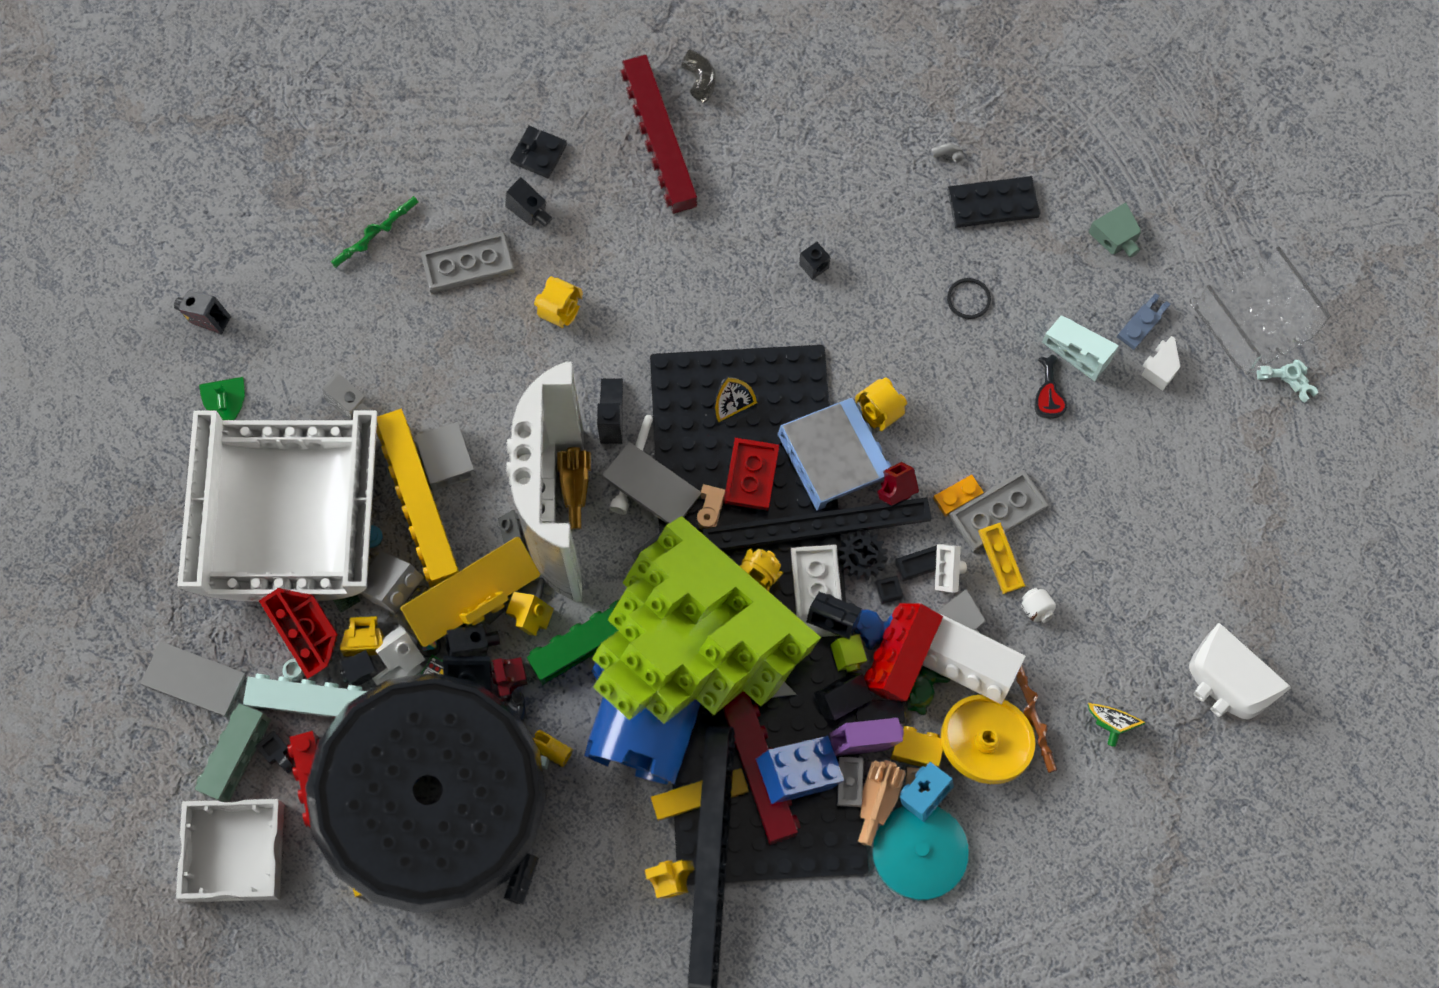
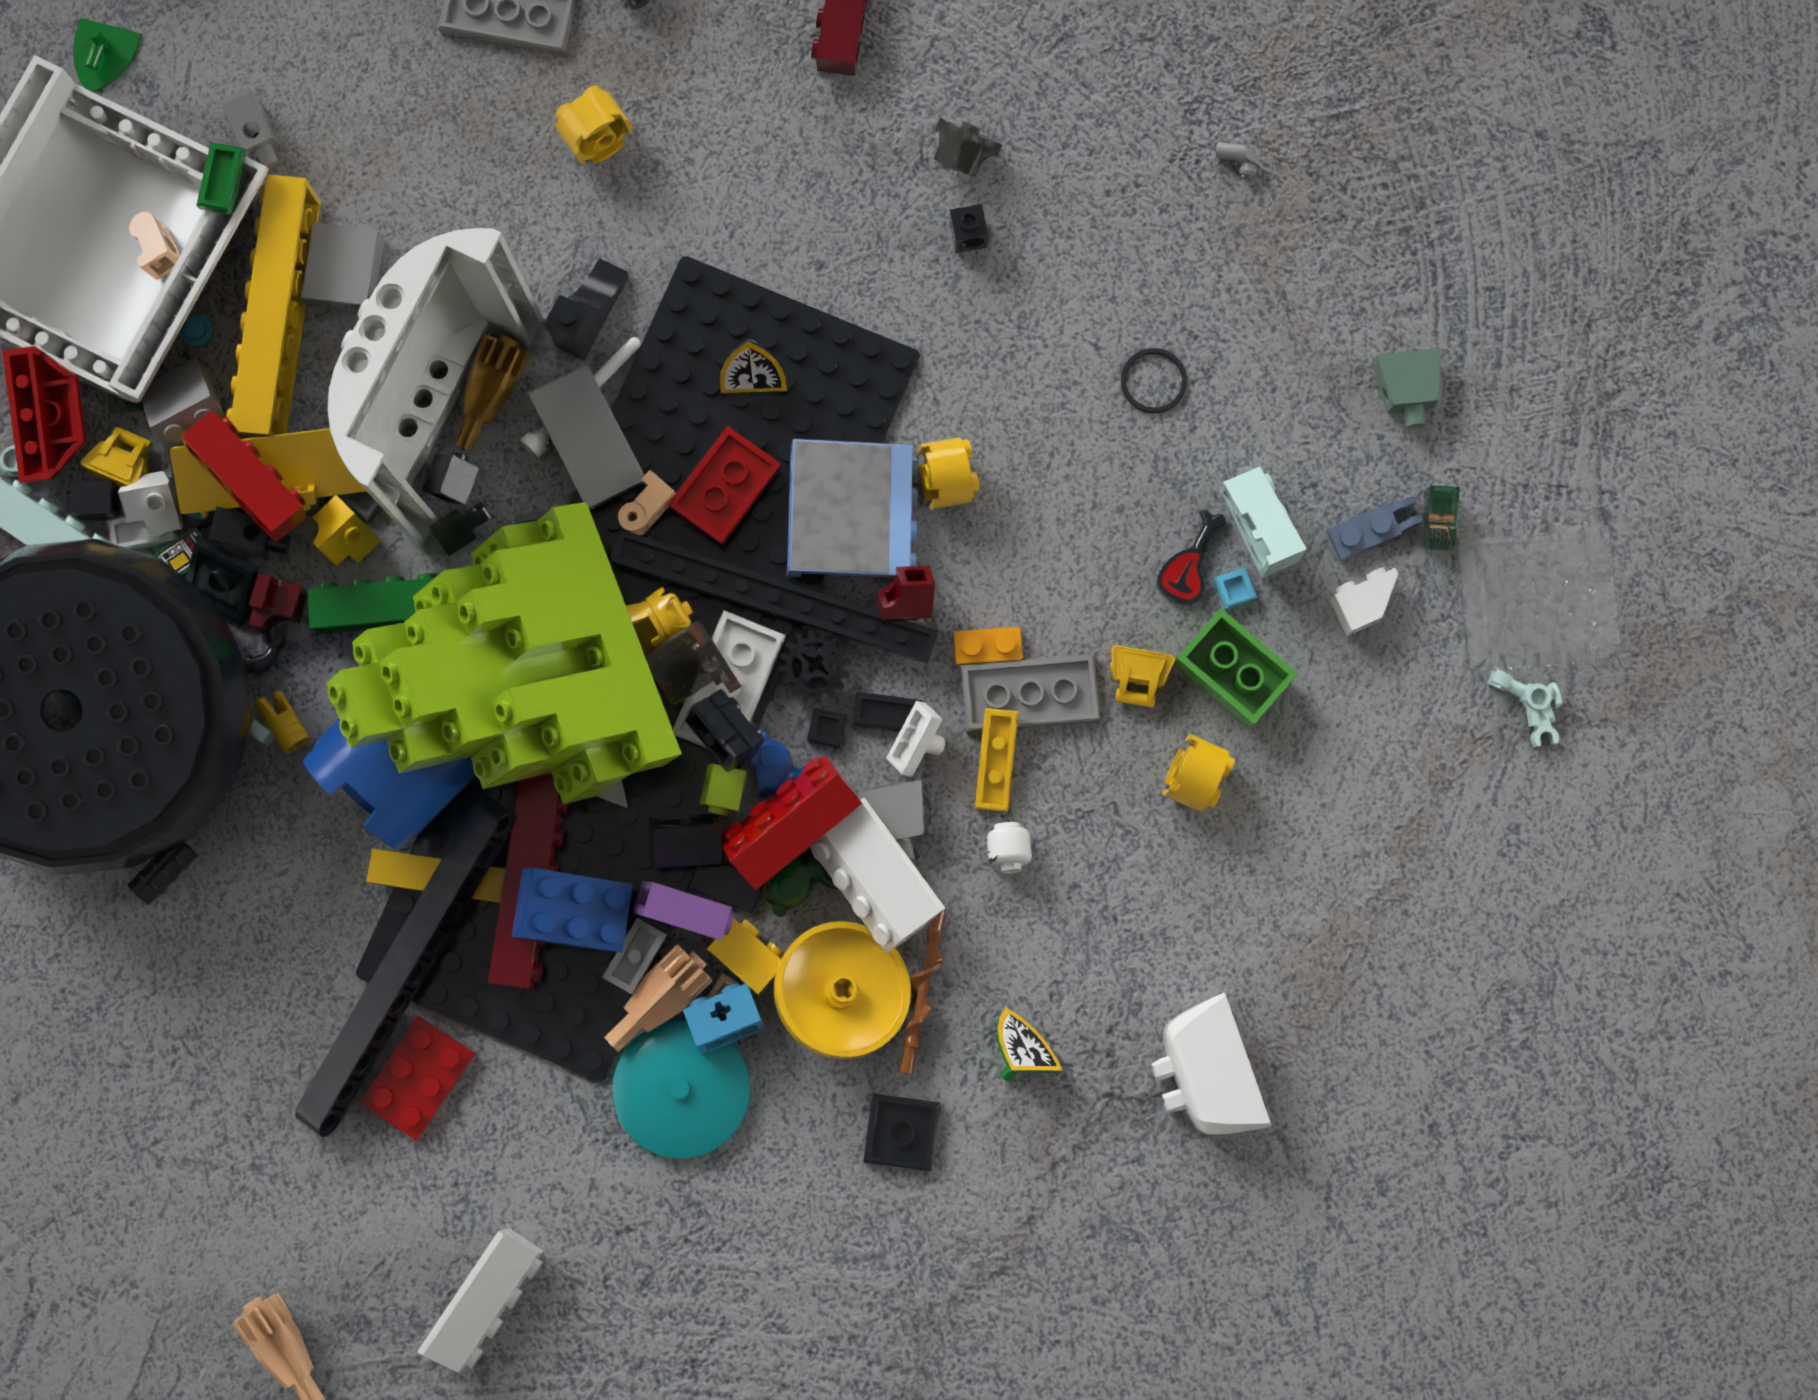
camera: 30 degrees right, 10 degrees up
yellow brick [645,860,695,899] -> none
black plate [947,176,1040,228] -> none
none -> light nougat leg [129,212,180,281]
none -> red brick [180,410,307,543]
none -> green tile [196,142,246,215]
none -> red plate [360,1016,476,1140]
none -> brick [422,451,479,505]
none -> black plate [429,502,491,556]
none -> clear smoke bracket [644,620,742,706]
none -> black tile [863,1093,940,1171]
none -> clear smoke brick [934,118,1002,177]
none -> yellow piece [1110,645,1175,708]
none -> yellow brick [1162,734,1235,812]
none -> bright green brick [1173,608,1298,730]
none -> medium azure tile [1213,567,1257,611]
none -> clear green leg [1424,485,1460,551]

